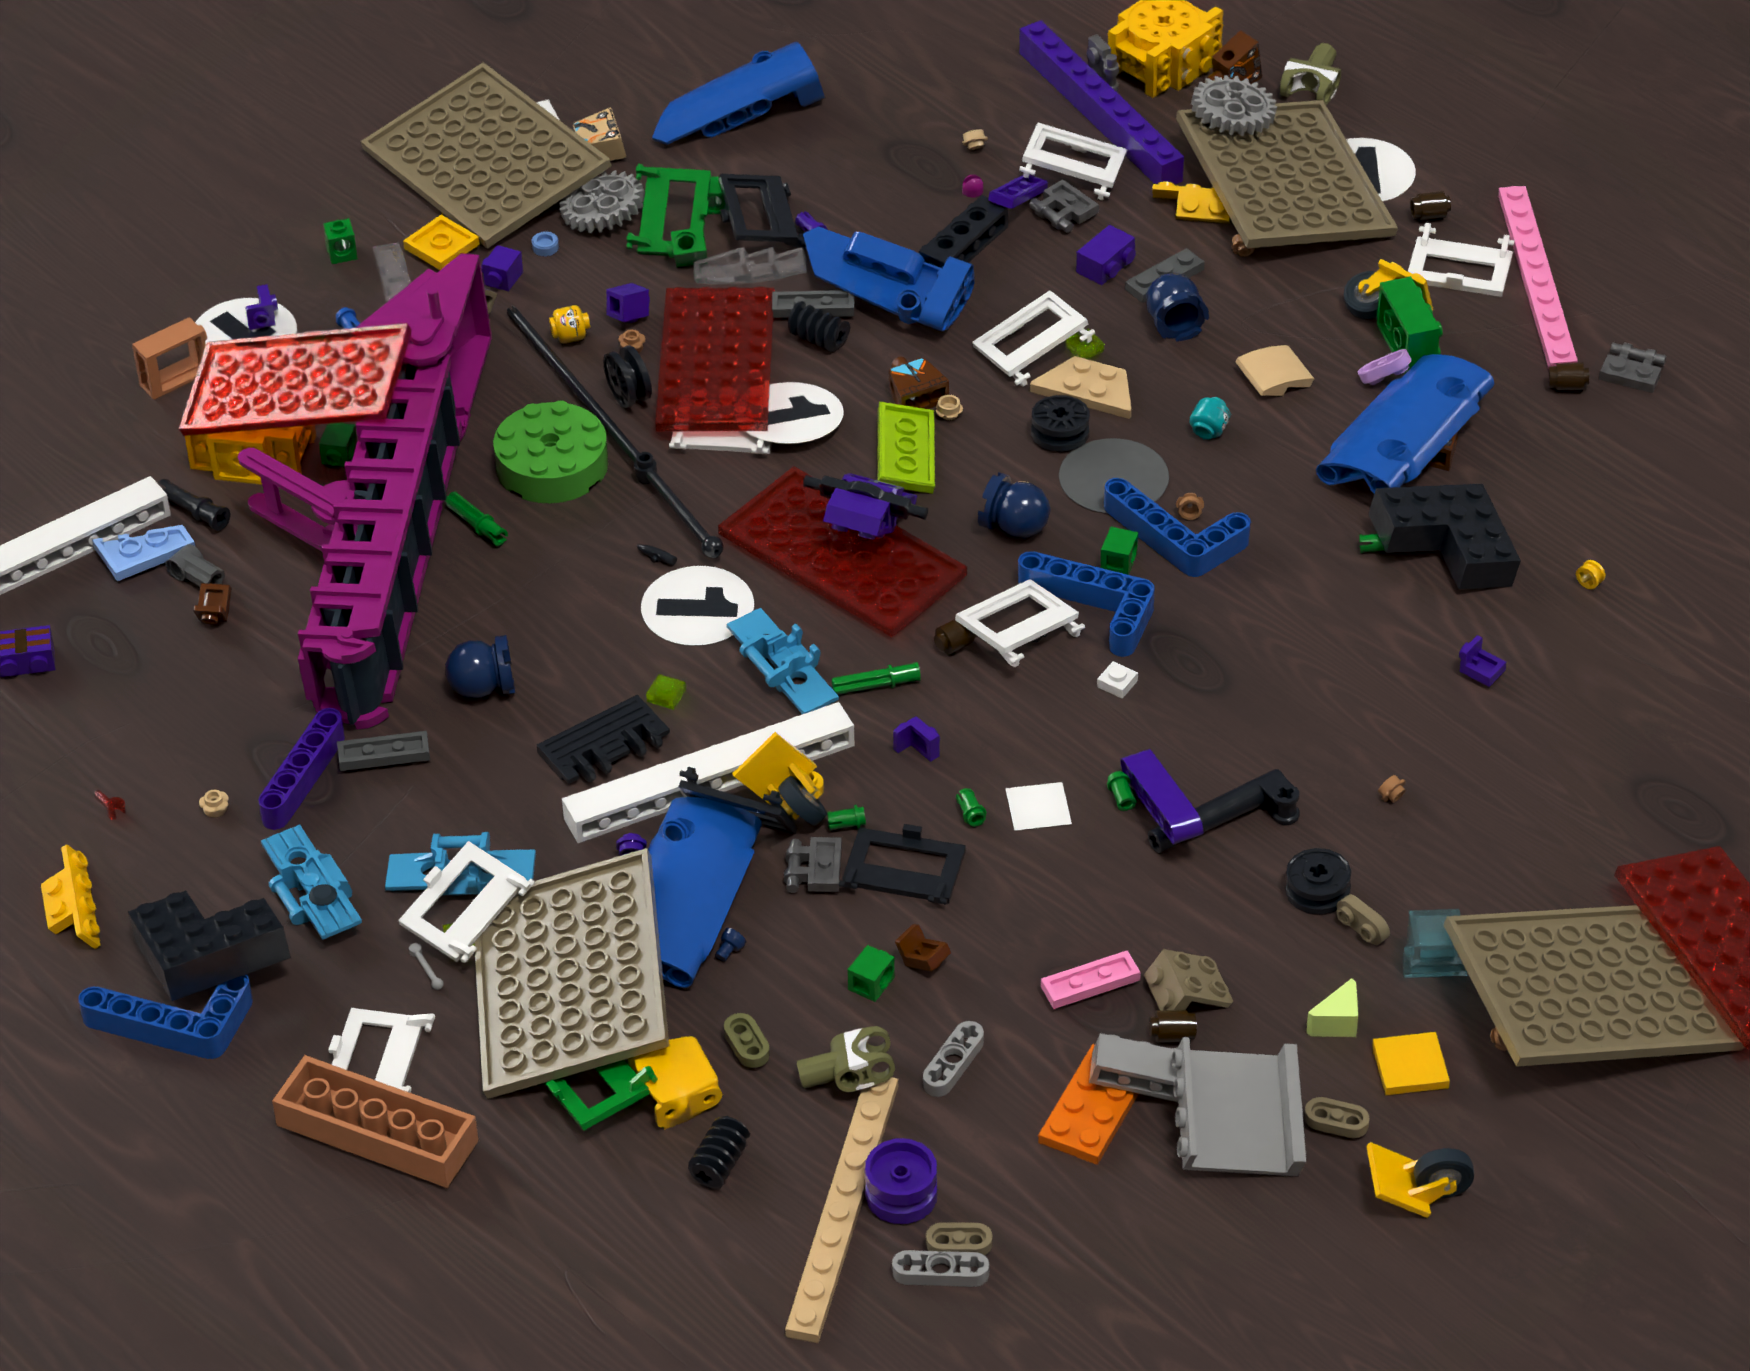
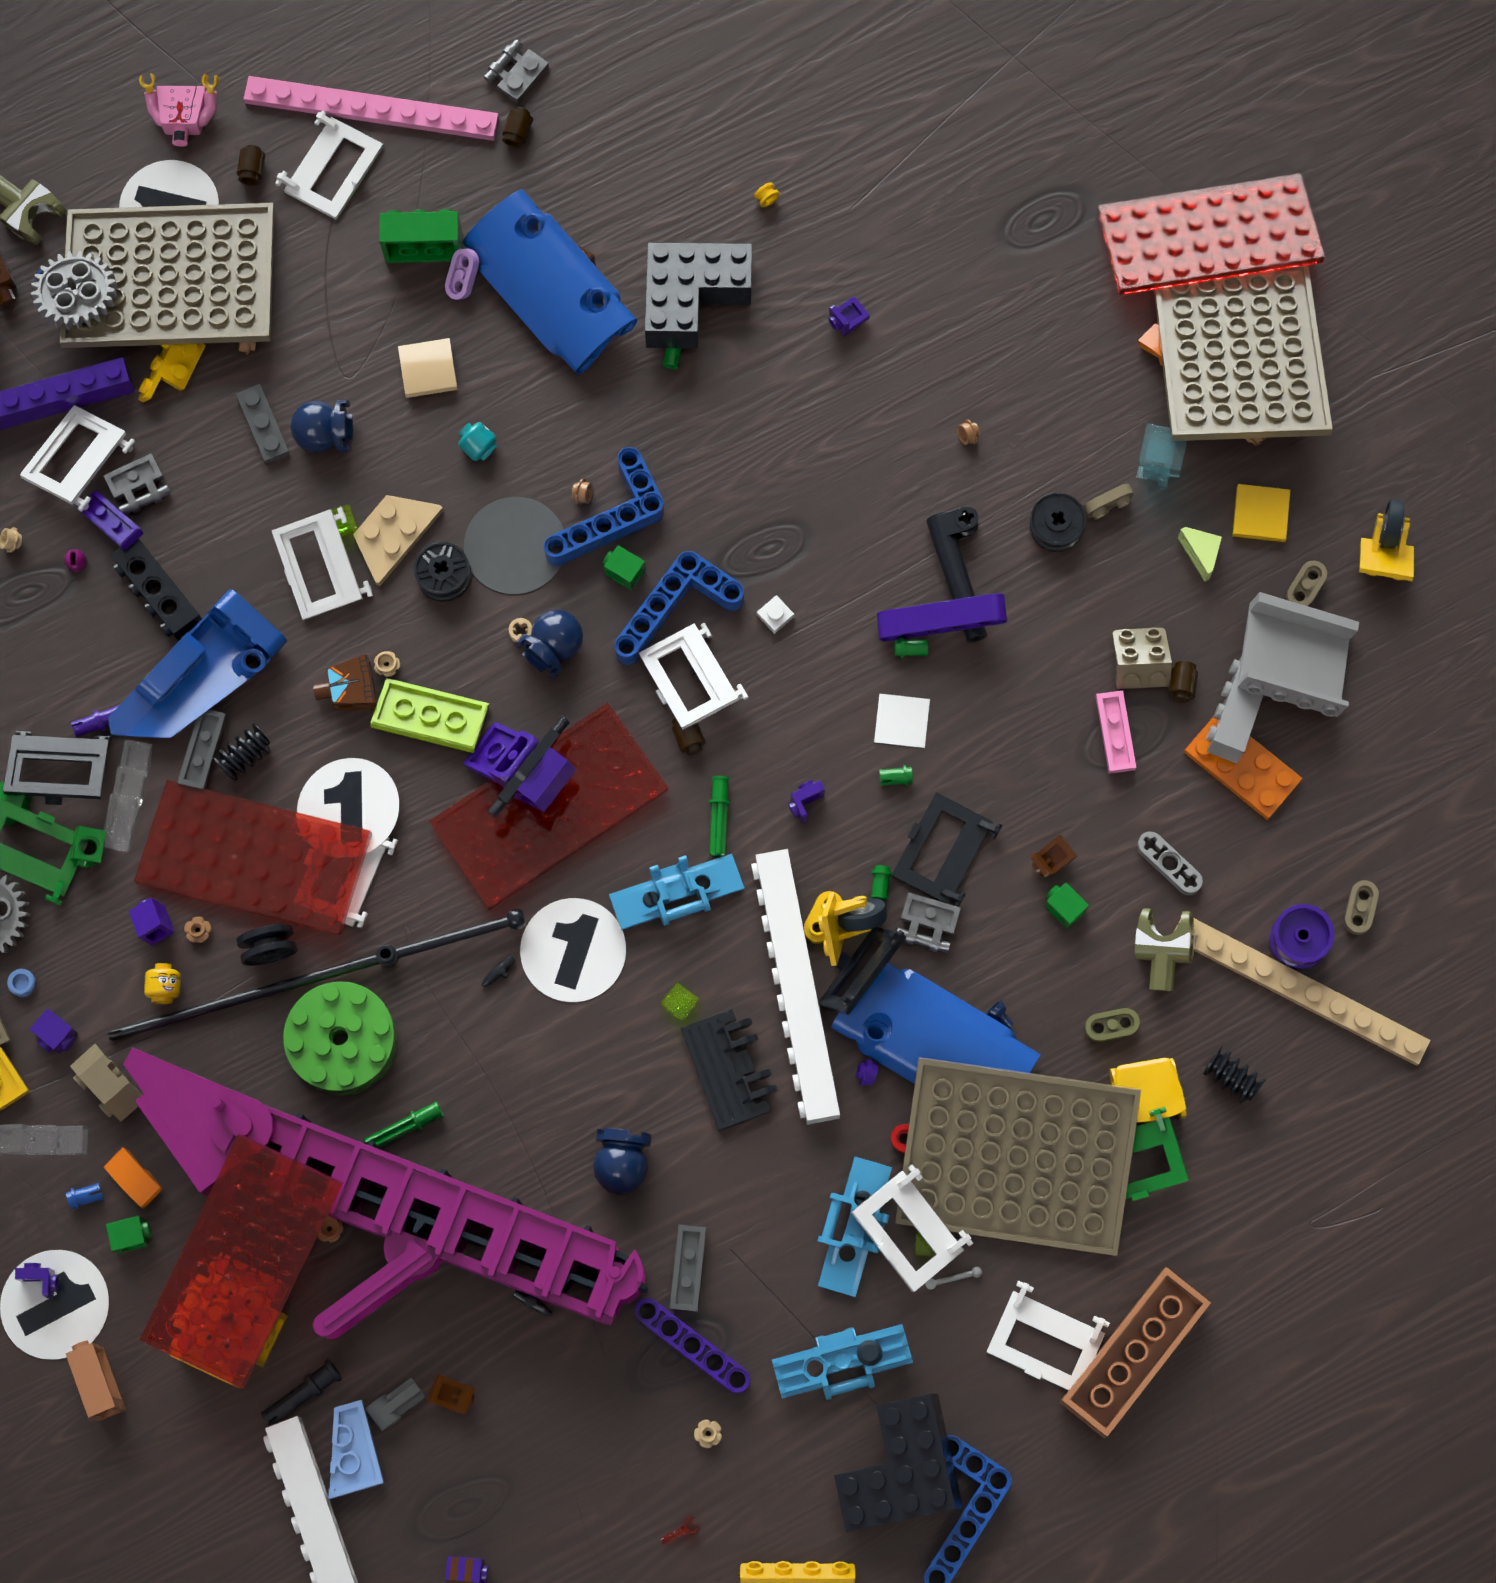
camera: 75 degrees left, 30 degrees up
light grey beam [892,1250,989,1287] -> none
dark purple brick [1076,225,1136,285] -> none
plate [1344,259,1433,319] -> none
none -> bright pink torso [139,73,220,147]

